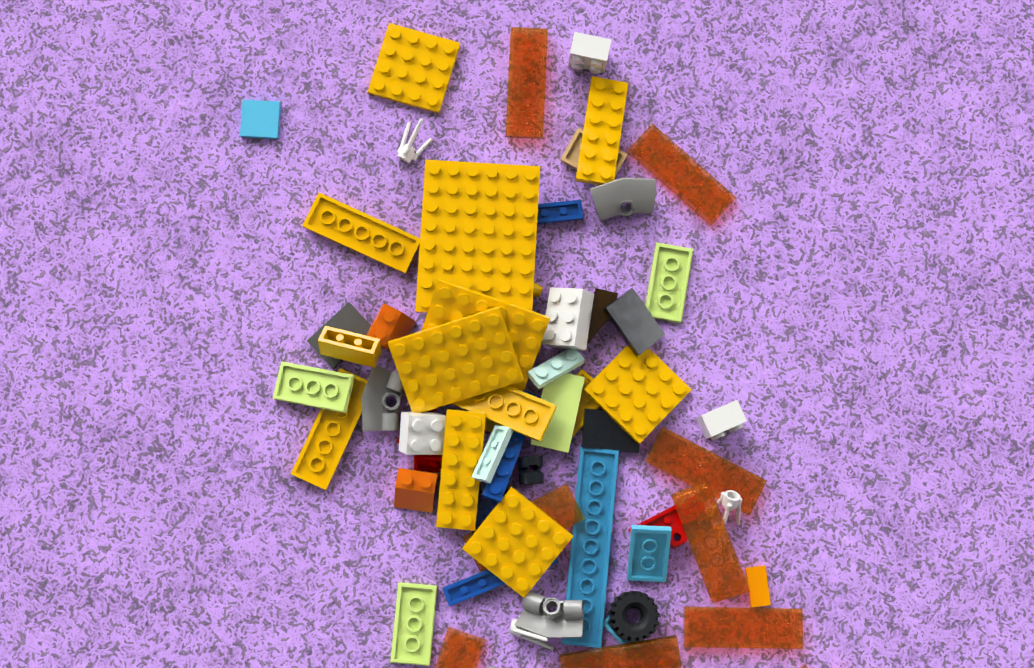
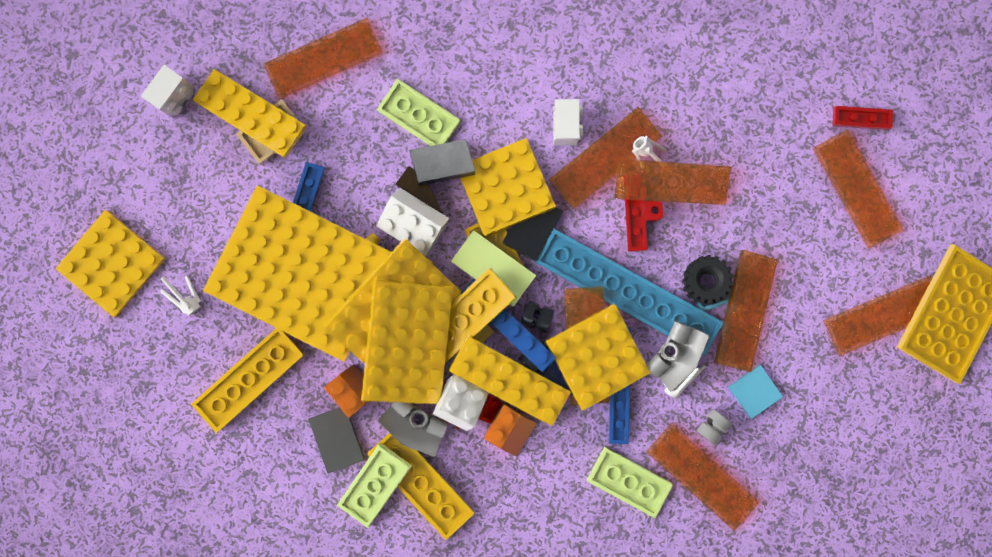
camera: 60 degrees left, 5 degrees up
medium azure tile [240,100,281,140] -> none
yellow brick [318,326,382,368] -> none
light aqua plate [472,425,514,483] -> none
clear orange plate [505,27,548,139] -> none
light aqua plate [527,349,585,389] -> none
light grey panel [590,178,656,222] -> none
medium azure plate [626,525,672,582] -> none
clear orange plate [683,606,803,649] -> none
light orange tile [745,565,771,607] -> none

